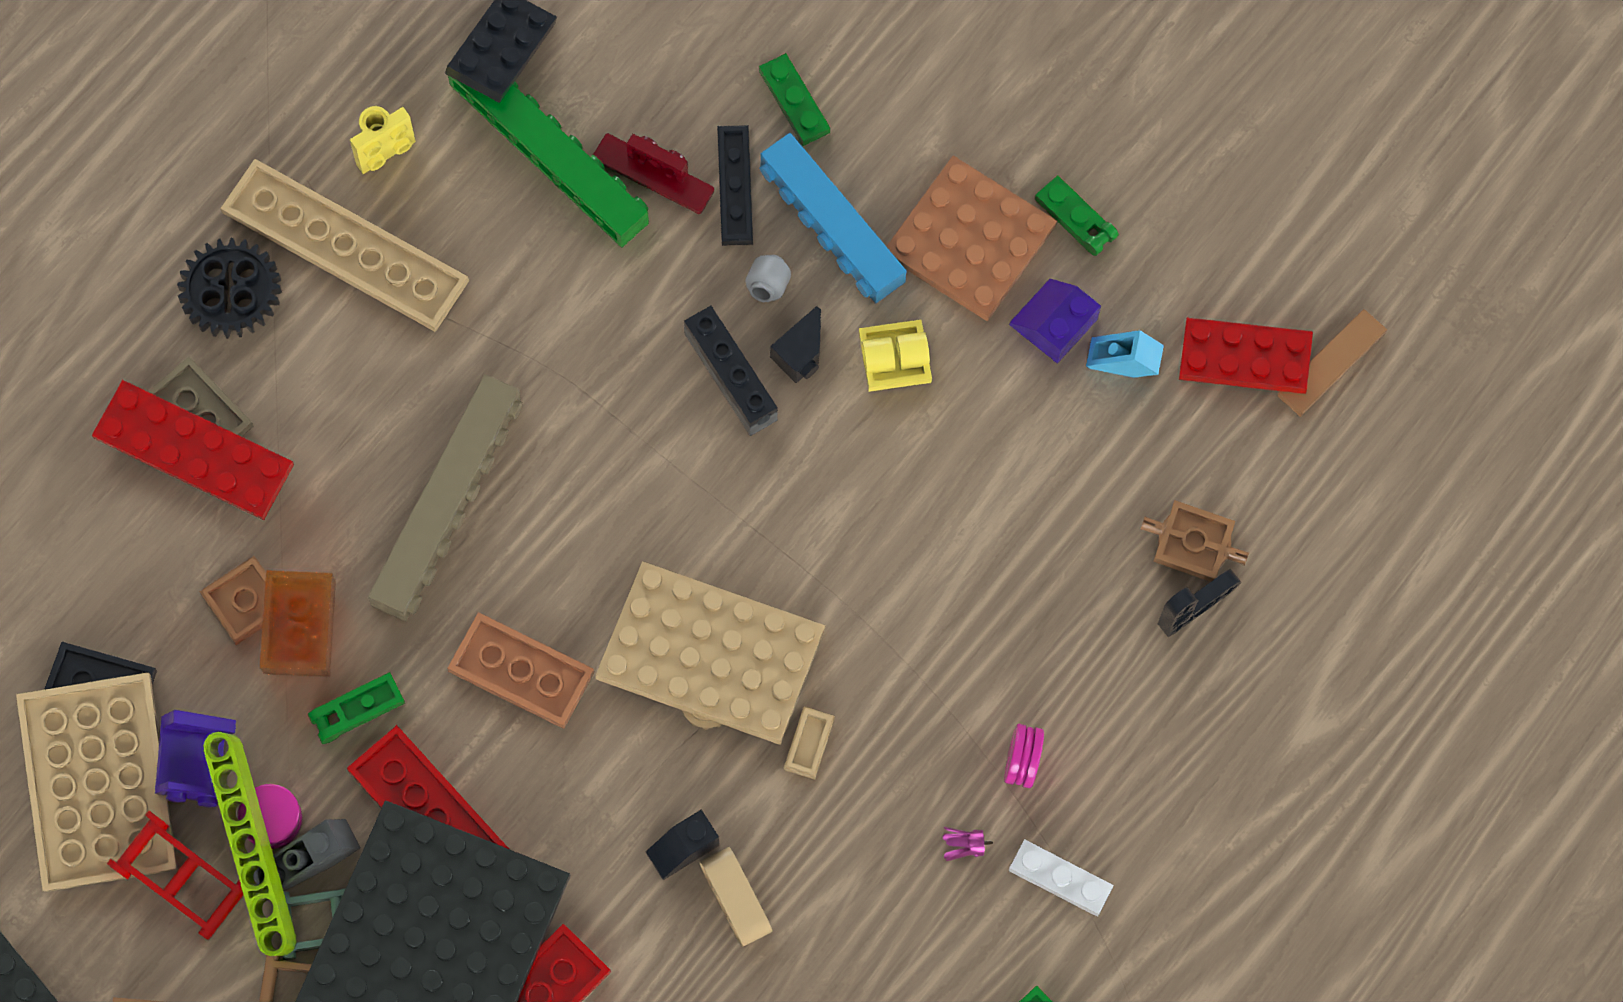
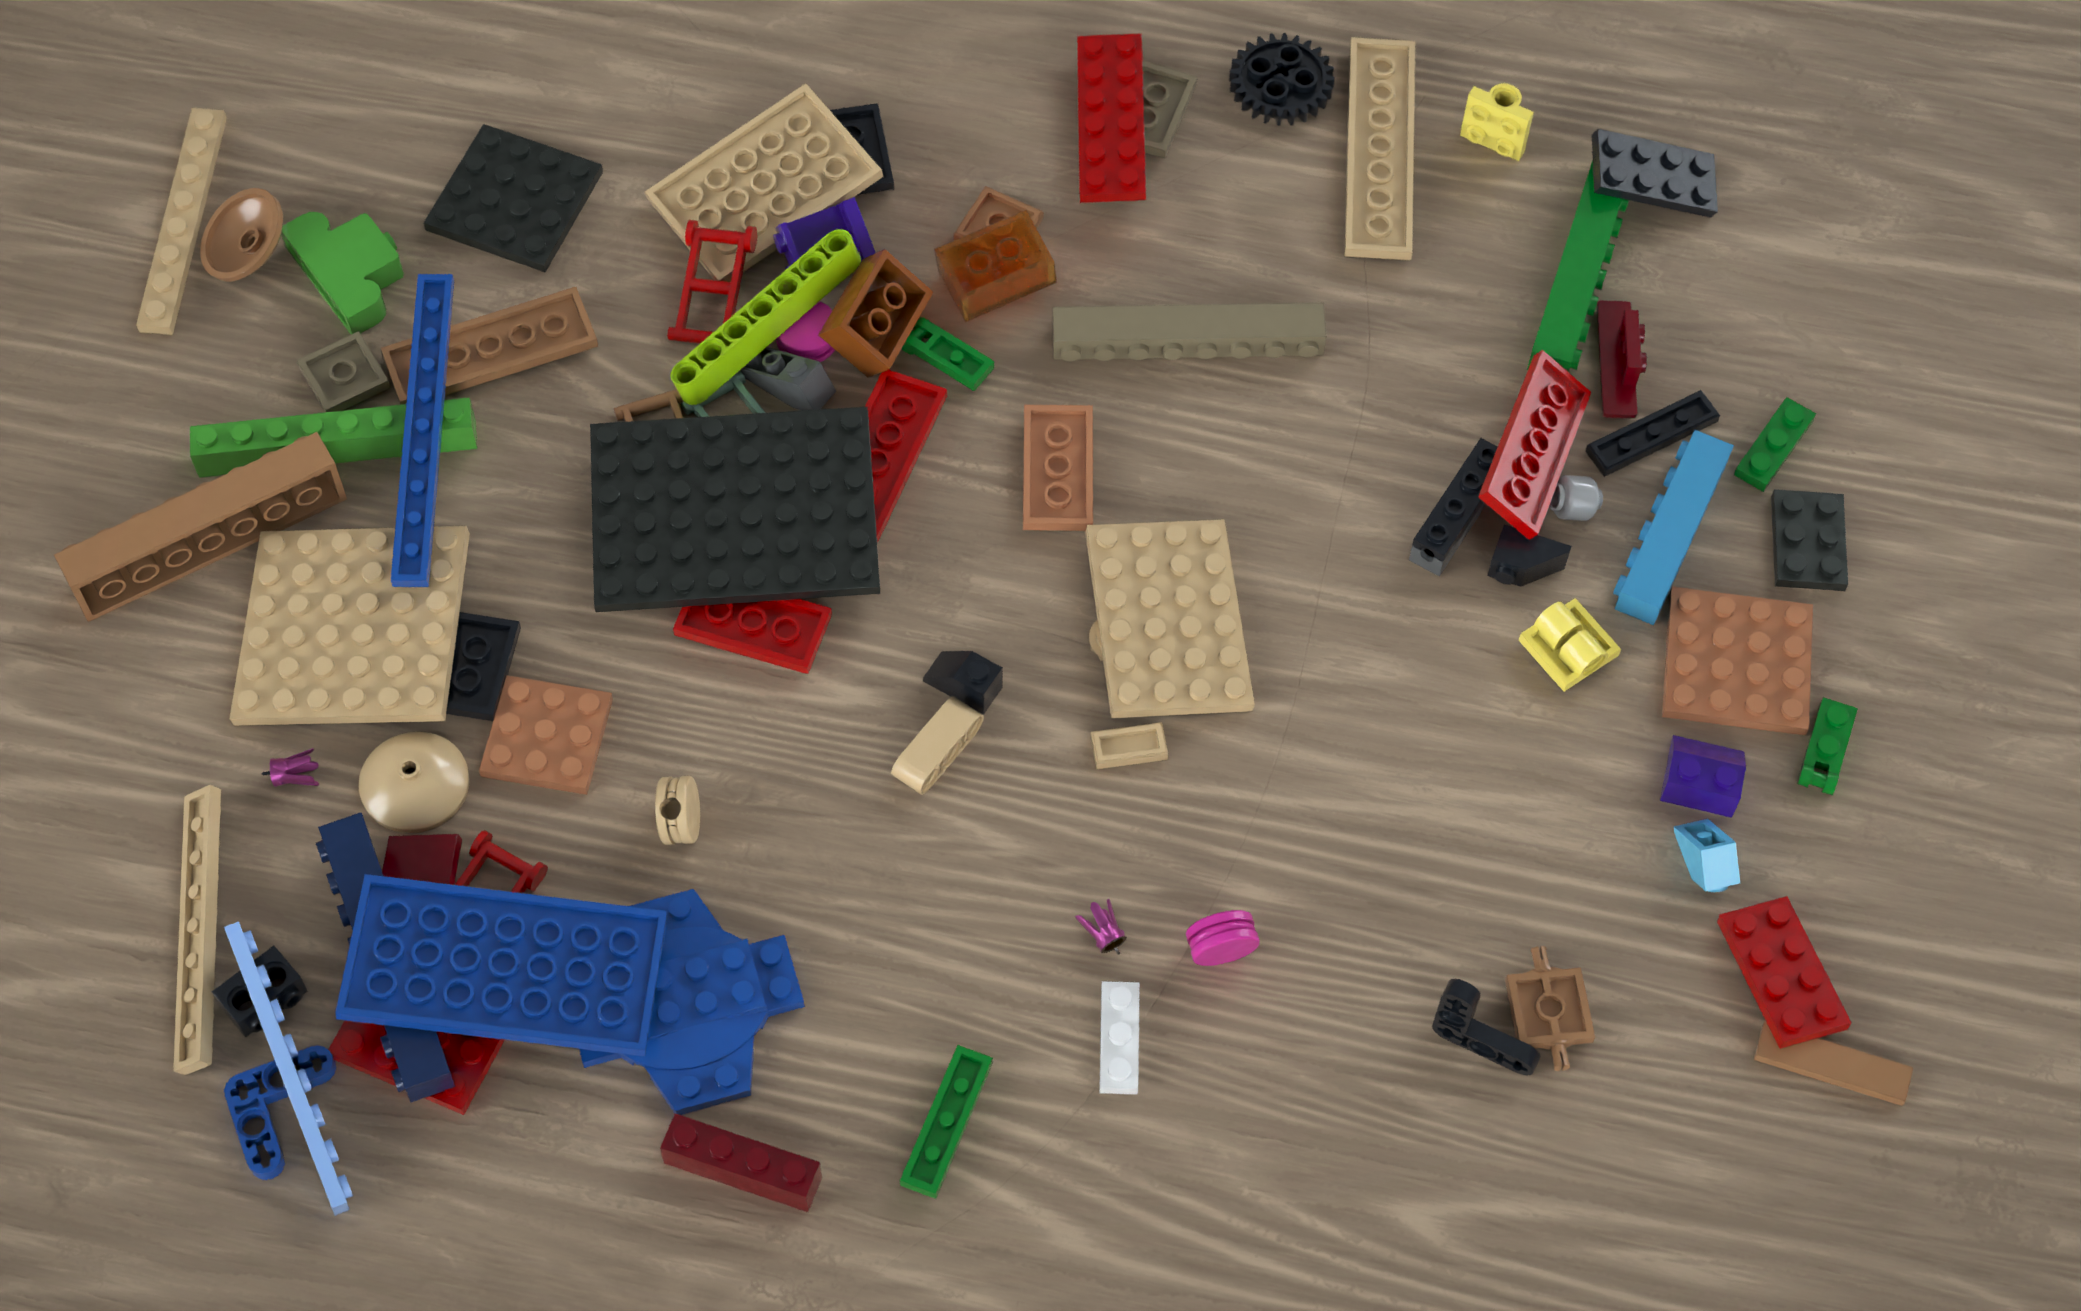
camera: 65 degrees right, 10 degrees down
none -> dark orange brick [818,249,933,378]
none -> red plate [1478,350,1591,540]
none -> pearl dark grey plate [1771,489,1848,591]

